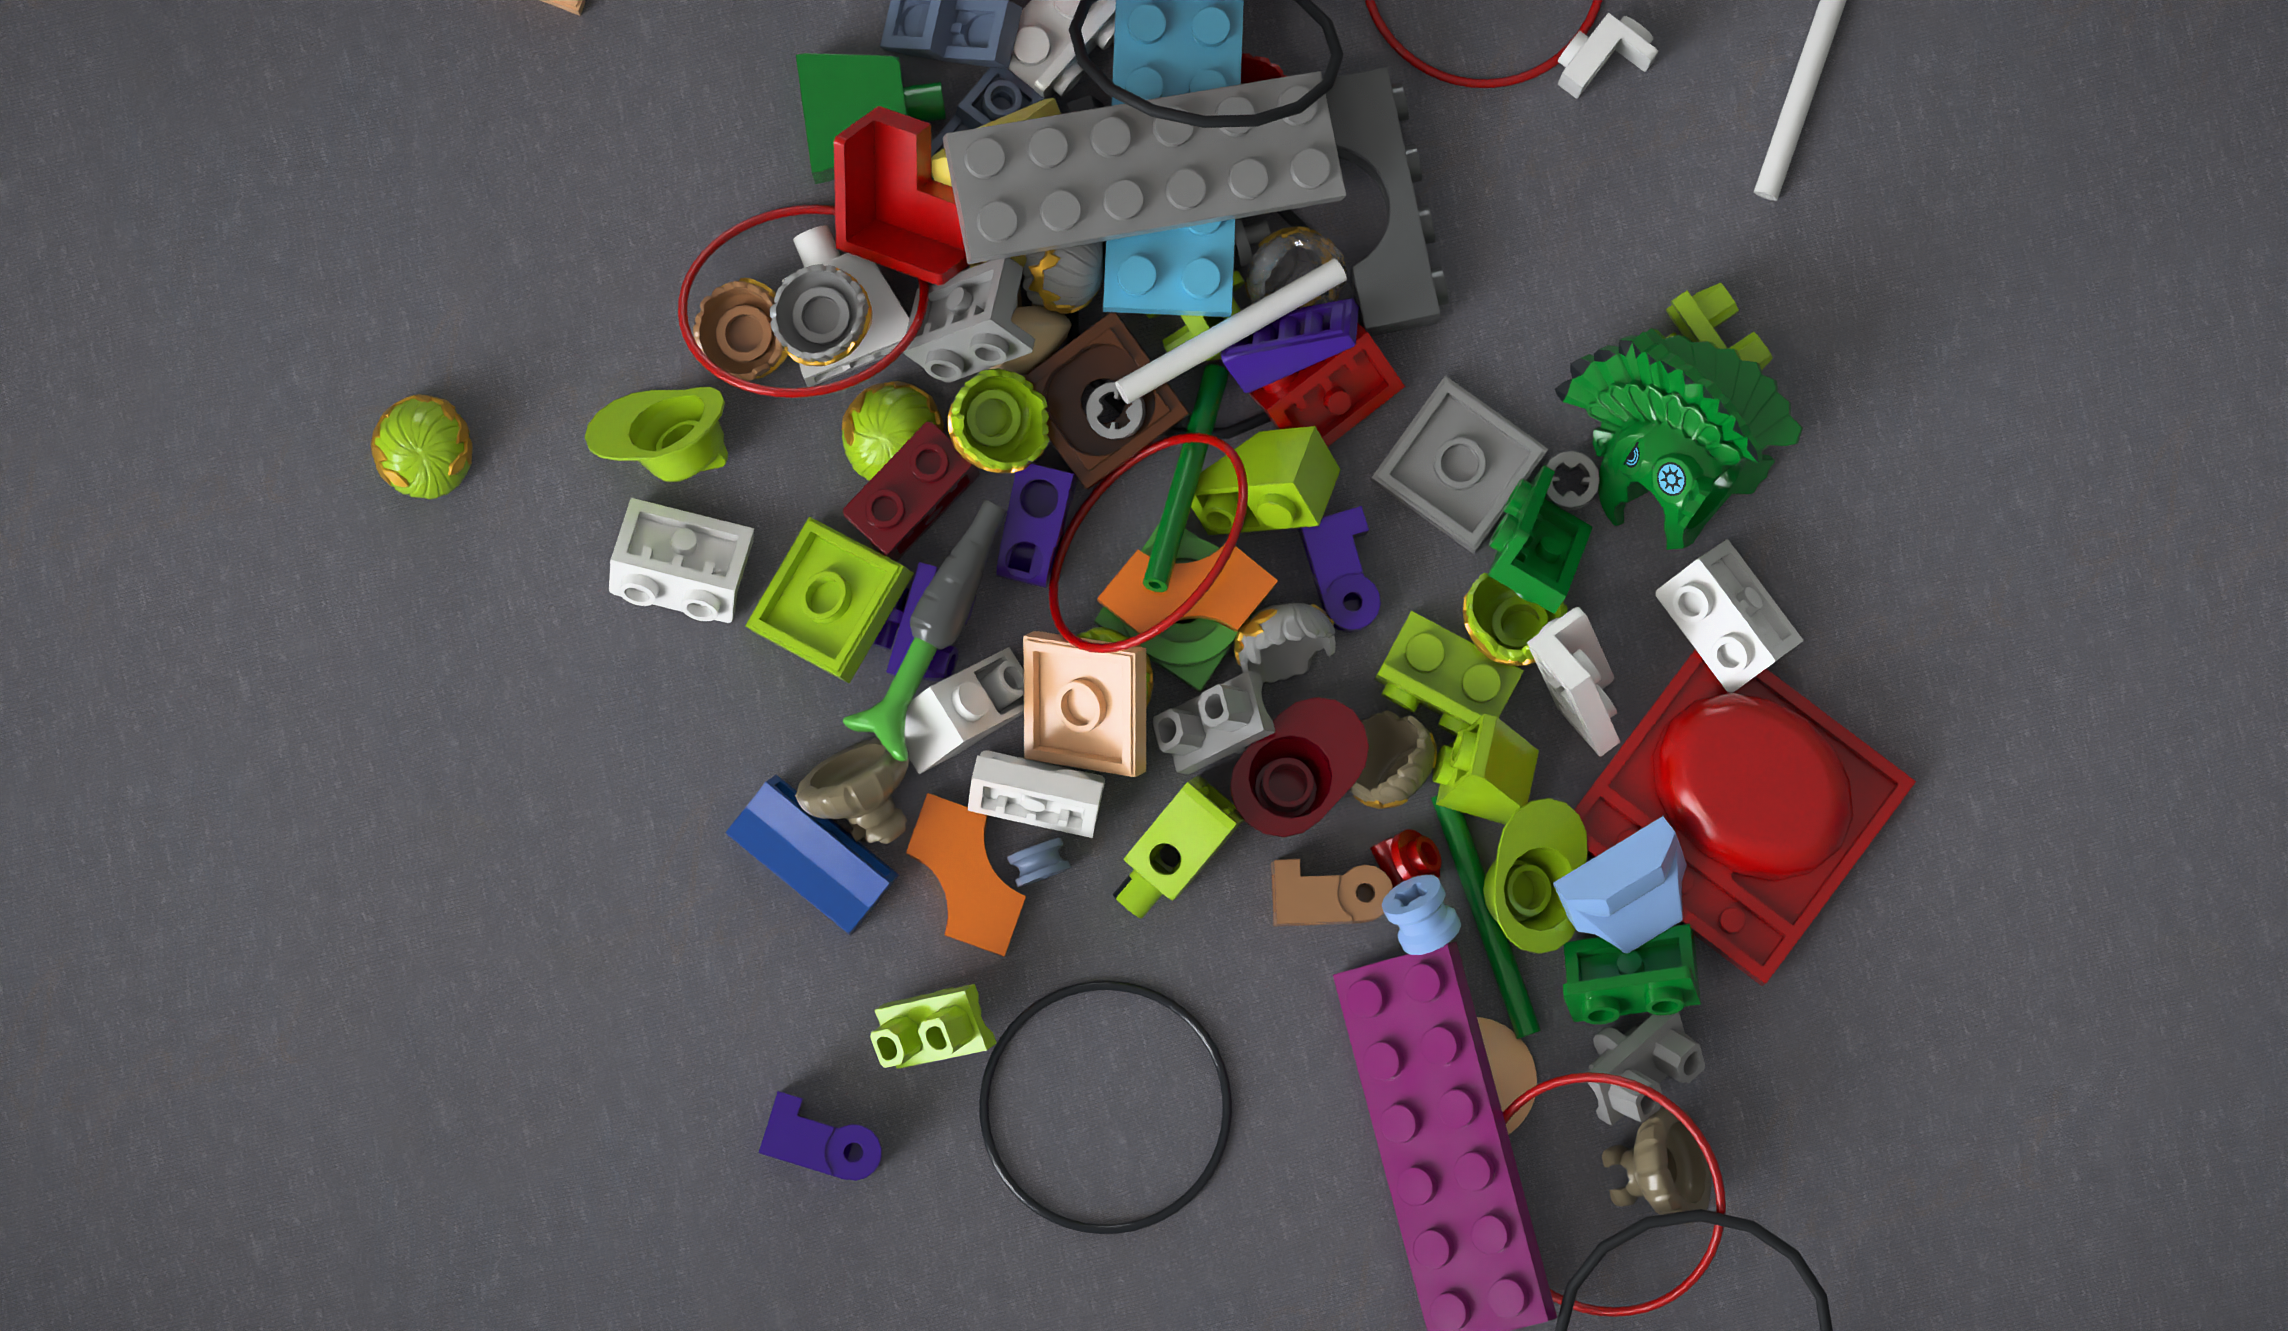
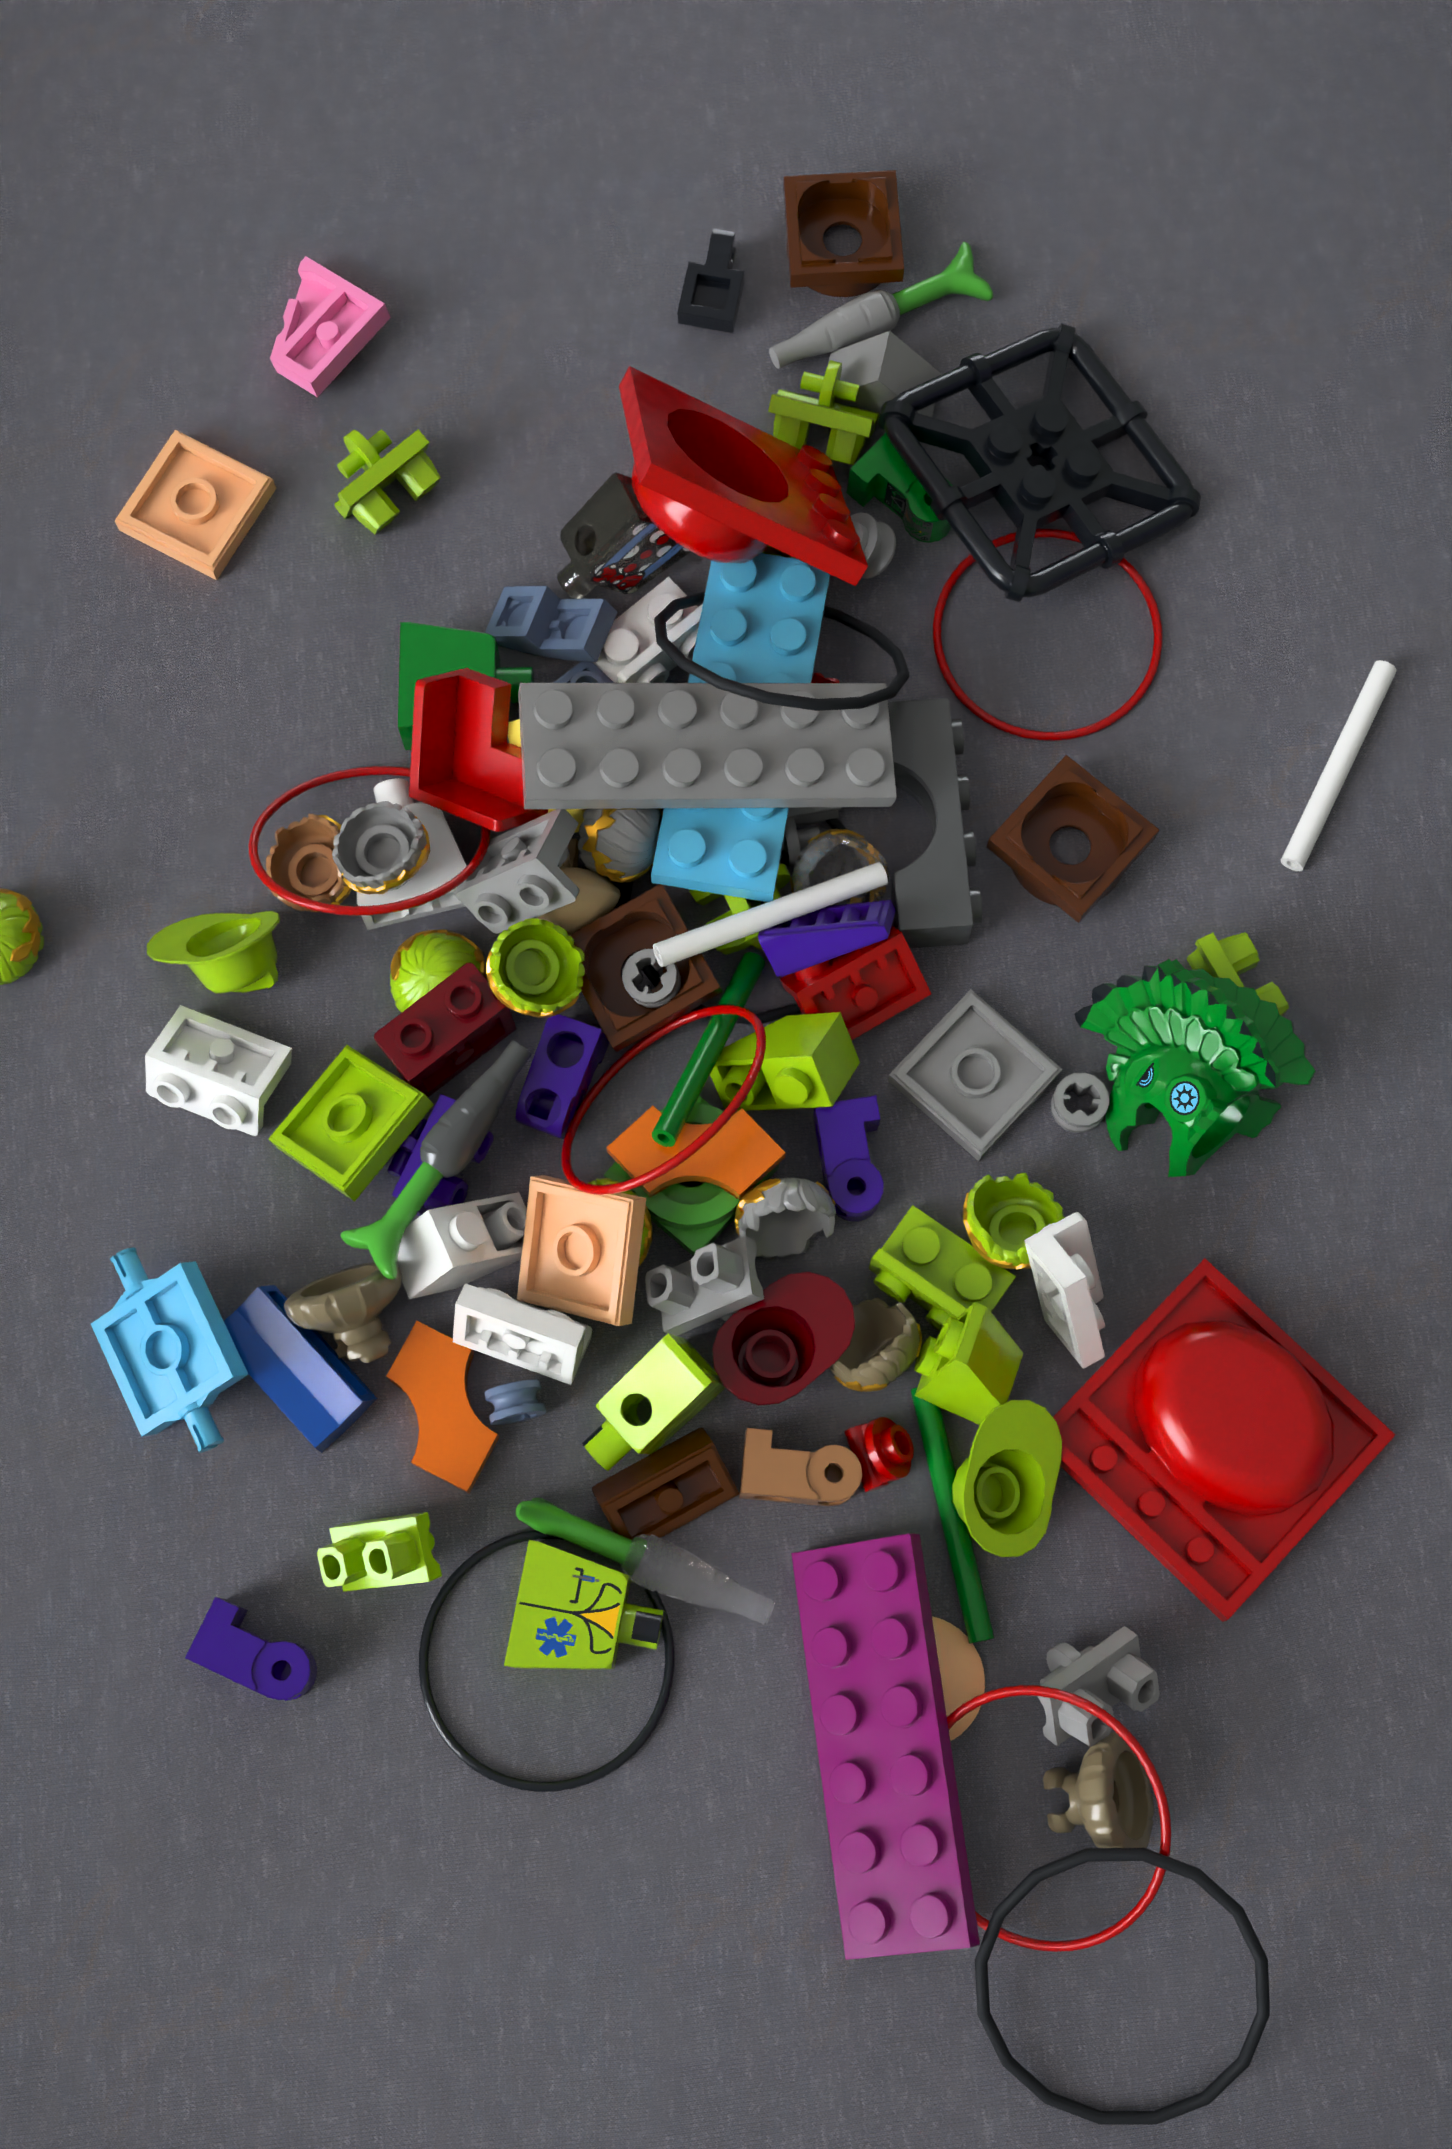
camera: 10 degrees right, 10 degrees down
light blue wheel [1382,875,1461,955] -> none
green bracket [1488,465,1593,613] -> none
light blue slope [1553,816,1687,954] -> none
white bracket [1557,13,1659,99] -> none
green bracket [1563,924,1701,1024] -> none
white bracket [1656,539,1804,693] -> none
none -> medium azure plate [91,1247,249,1453]
none -> lime torso [504,1540,664,1669]
none -> clear piece [516,1498,775,1625]
none -> reddish brown slope [592,1428,739,1546]
none -> reddish brown piece [986,755,1159,923]

